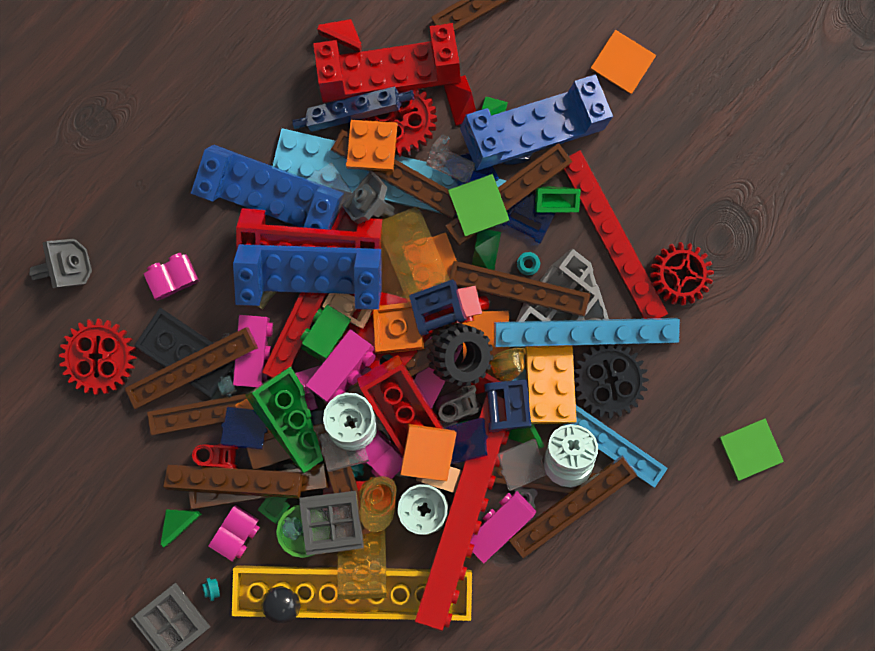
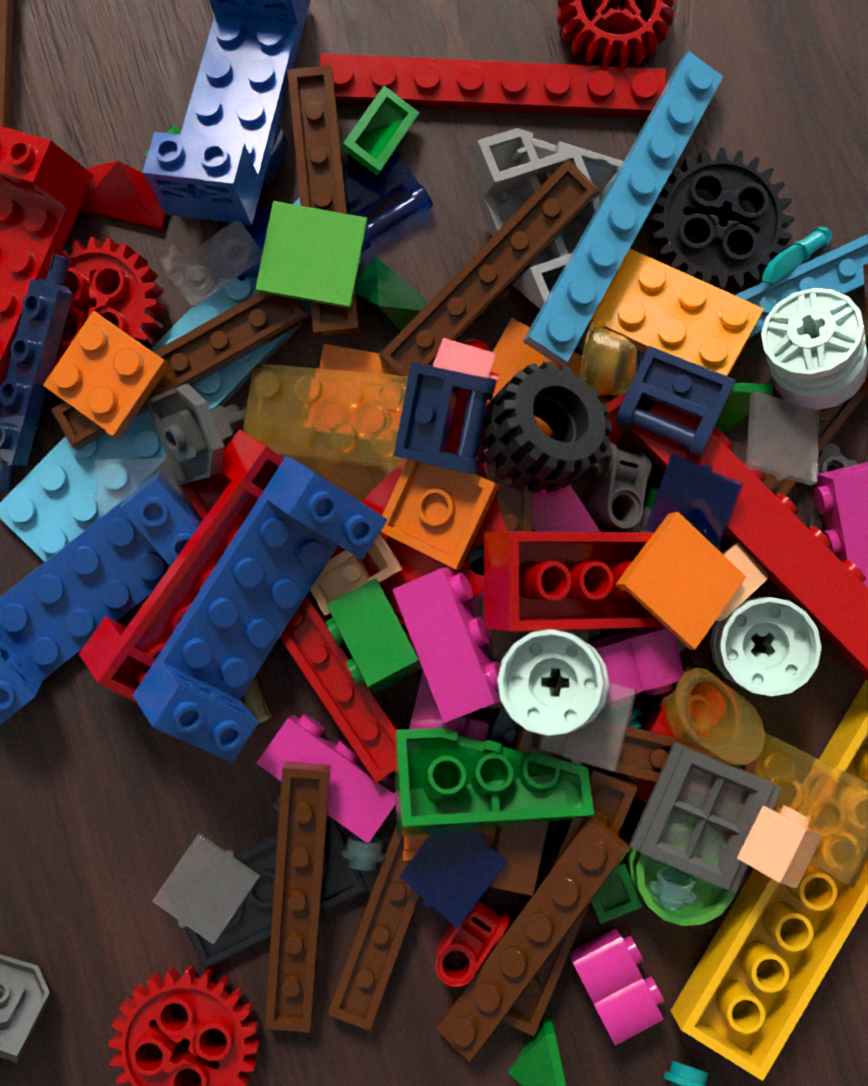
camera: 55 degrees left, 0 degrees up
dark pink brick [144,253,200,301] -> none
black hair [261,586,301,623] -> none
teal plate [517,252,540,276] -> none
none -> clear piece [152,833,260,944]
none -> light nougat brick [737,805,822,889]
none -> teal piece [762,227,832,284]

